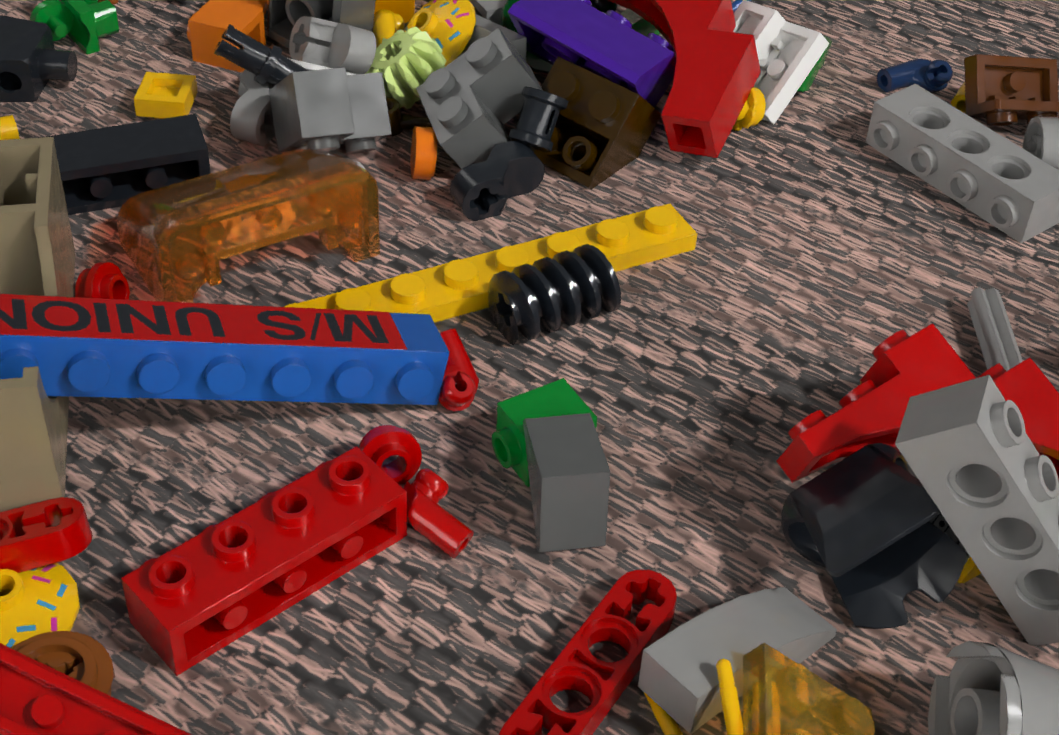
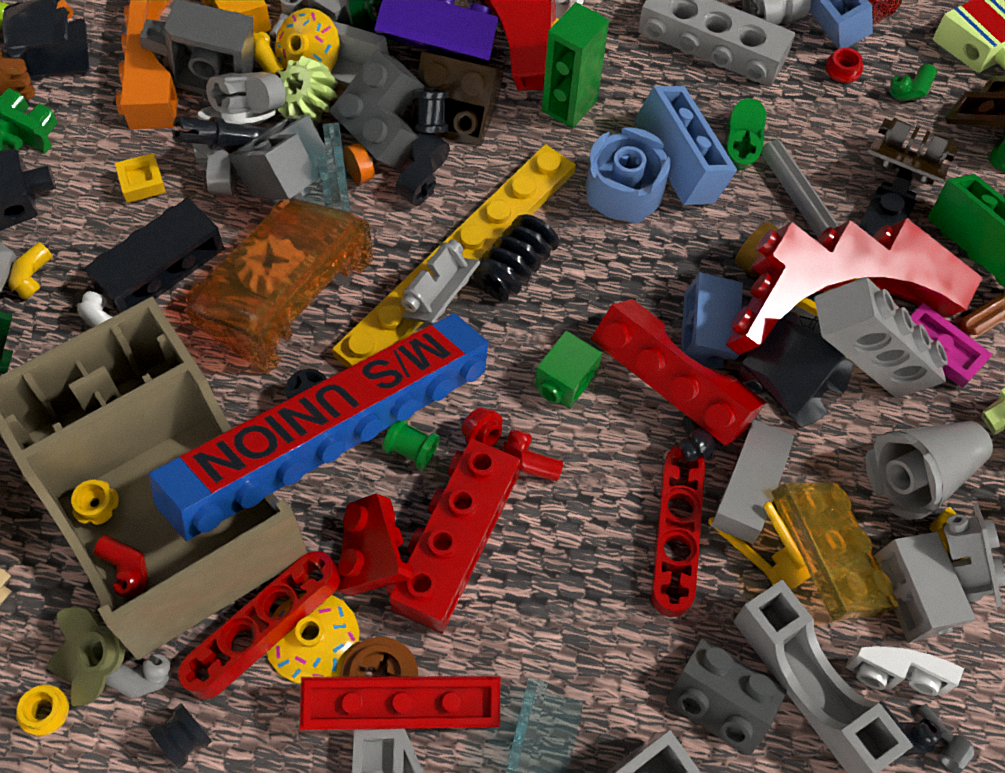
camera: 25 degrees left, 20 degrees up
red plate [75,262,130,300] -> none
red arm [438,328,479,412] -> none
dark grey slope [523,413,610,553] -> none
none -> clear light blue plate [318,122,351,220]
none -> red wing [337,493,413,596]
none -> green bush [382,419,440,471]
none -> light grey hinge [401,240,480,324]
none -> green brick [542,2,609,129]
none -> medium blue brick [585,127,671,224]
none -> red arch [590,299,767,446]
none -> medium blue brick [634,86,737,205]
none -> black arm [678,415,717,462]
none -> medium blue hinge [681,272,743,369]
none -> green piece [724,98,766,170]

